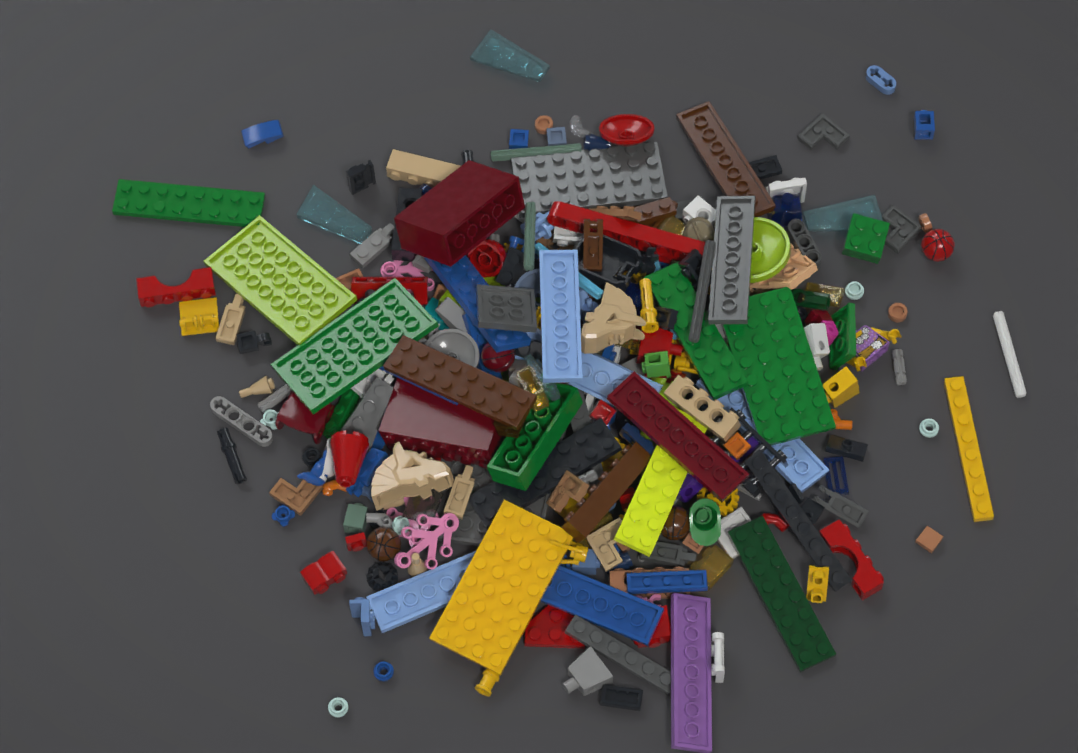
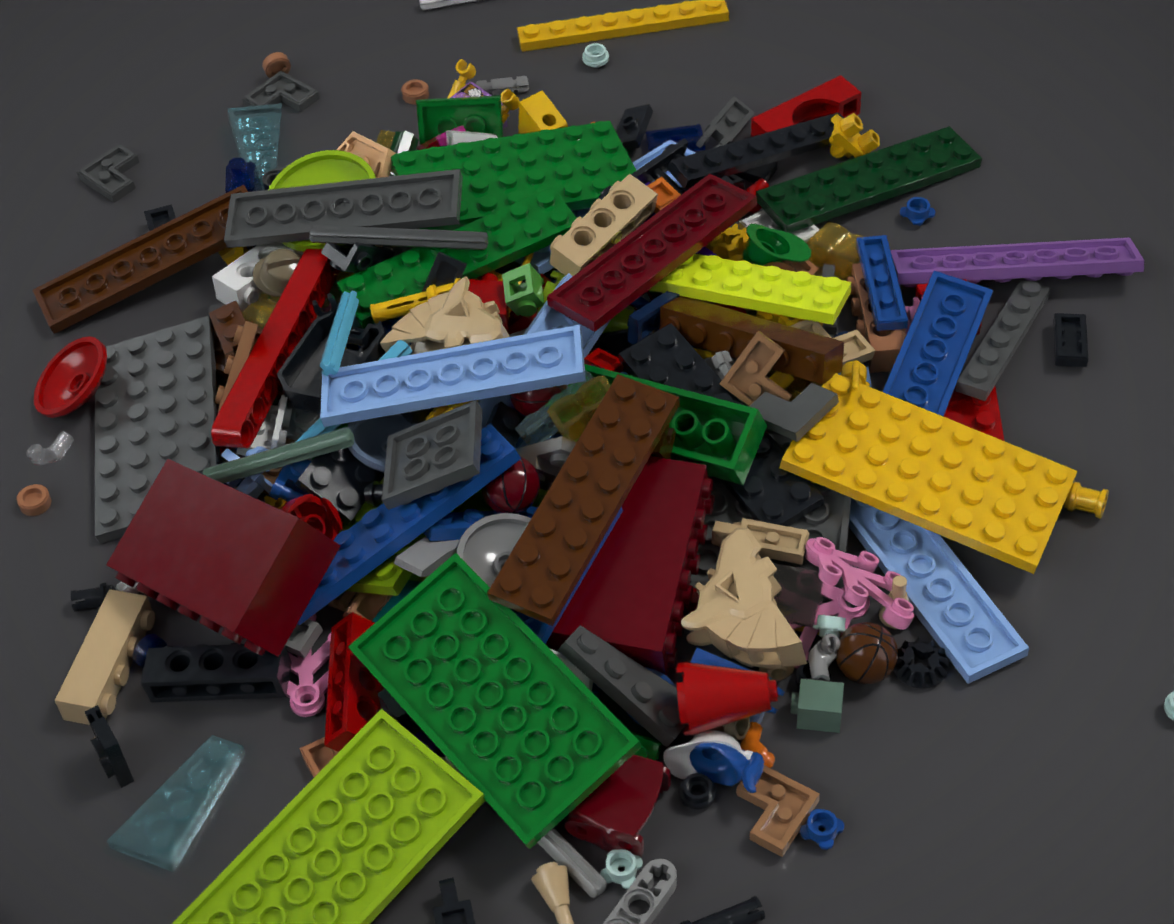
camera: 90 degrees left, 15 degrees down
red brick [300,551,347,595] -> none
red plate [345,532,367,552] -> none
medium blue bracket [349,597,376,636] -> none
light grey hinge [350,223,394,268] -> none
blue plate [374,661,394,681] -> none
sand green axle [491,143,582,162] -> none
blue plate [509,129,529,149] -> none
sand blue plate [547,127,567,146] -> none
light grey torso [562,647,613,696] -> none
dark blue cone [583,134,611,151] -> none
reddish brown plate [583,219,603,272] -> none
white plate [711,632,725,683] -> none
white plate [766,178,807,207] -> none
green brick [842,213,890,264] -> none
light aqua plate [845,281,864,300] -> none
medium blue beam [866,65,896,95] -> none
blue brick [914,110,935,140] -> none
nougat tile [915,526,944,554] -> none
red piece [921,229,955,262] -> none
none -> medium azure axle [319,290,359,376]
none -> dark grey tile [749,383,839,442]
none -> blue plate [900,197,936,226]

